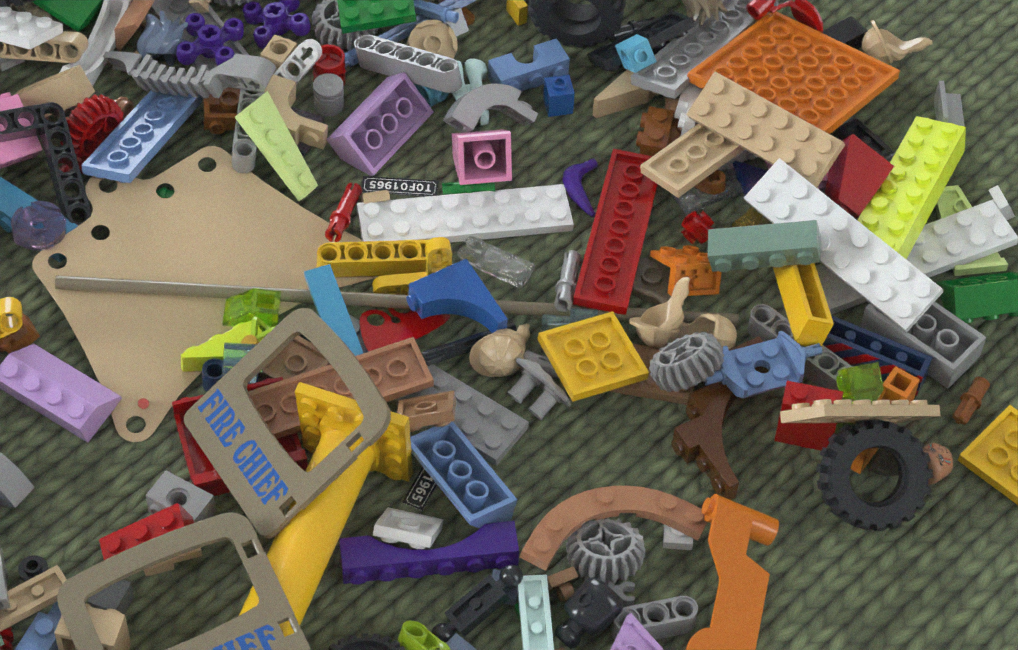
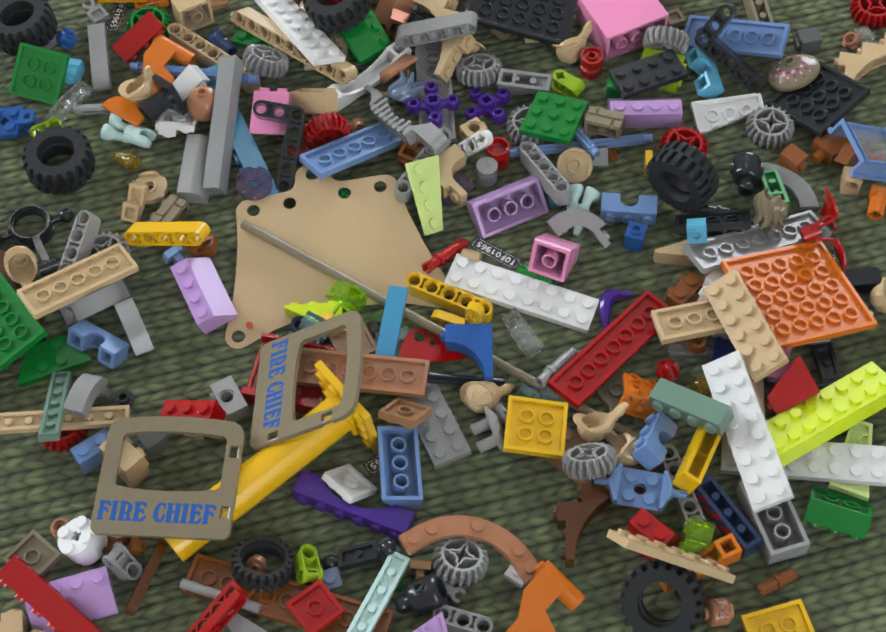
camera: 35 degrees right, 5 degrees up
none -> medium blue arch [631,411,678,471]

